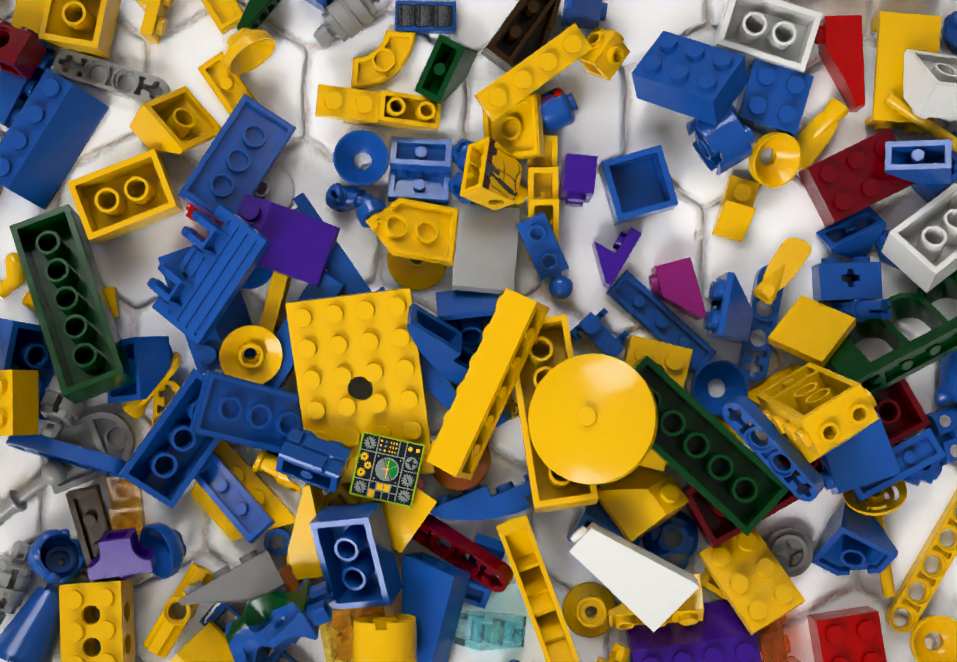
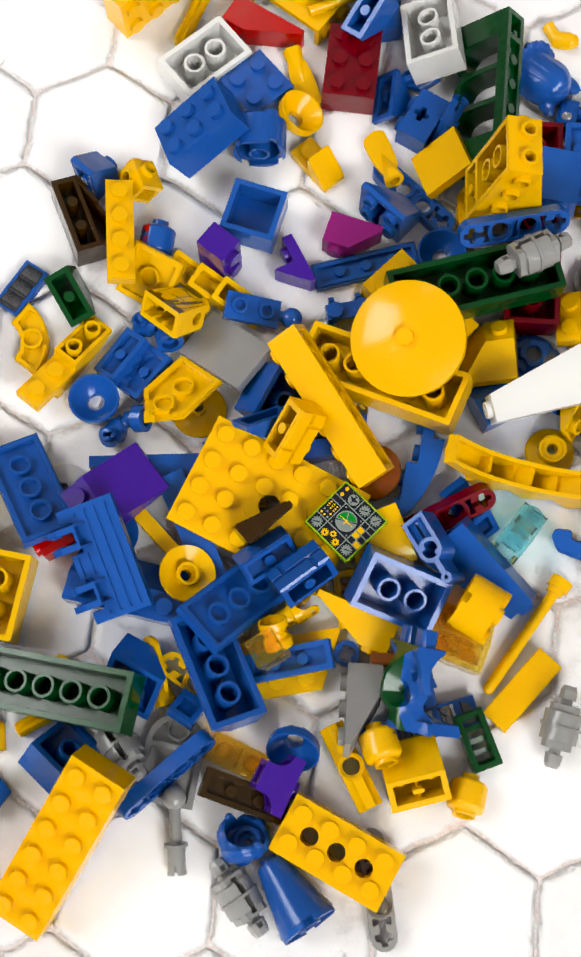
camera: 50 degrees left, 10 degrees down
none -> blue plate [166,688,204,731]
none -> dark brown slope [232,500,293,545]
none -> blue slope [232,526,297,586]
none -> clear yellow panel [244,627,292,671]
none -> yellow wheel [258,613,294,653]
none -> yellow brick [263,396,327,465]
none -> yellow head [358,721,402,770]
none -> blue piece [401,511,465,585]
none -> light grey piece [494,229,573,278]

